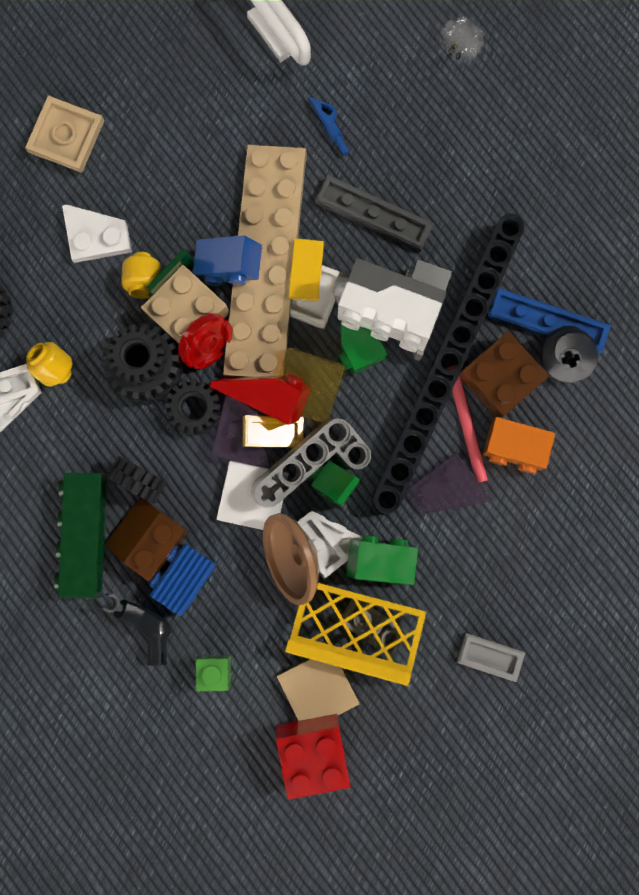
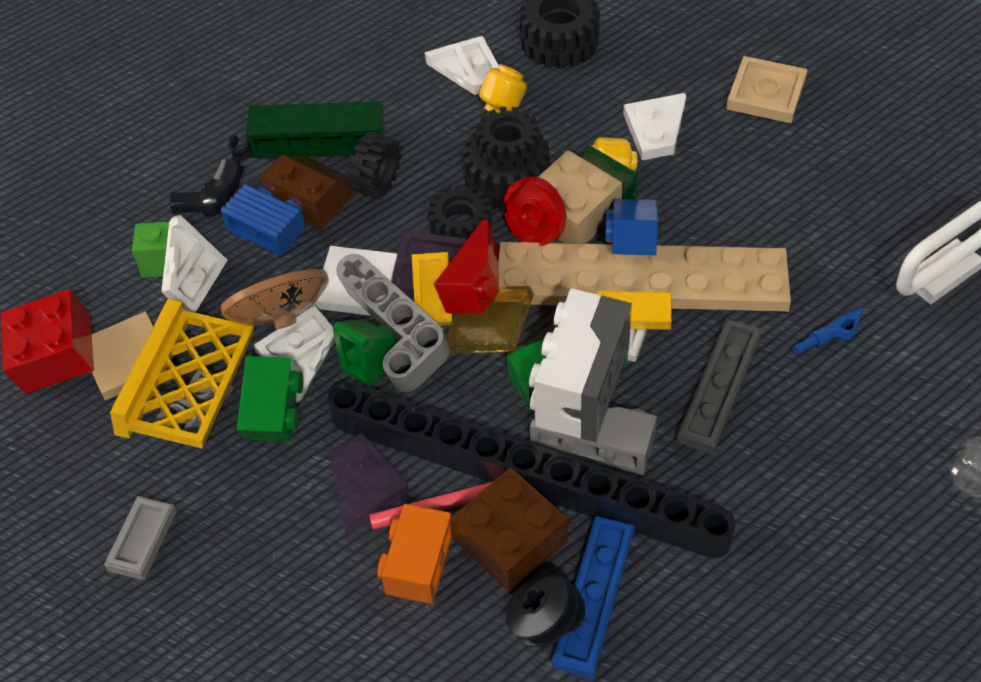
camera: 90 degrees right, 30 degrees down
none -> white wing [161,215,228,313]

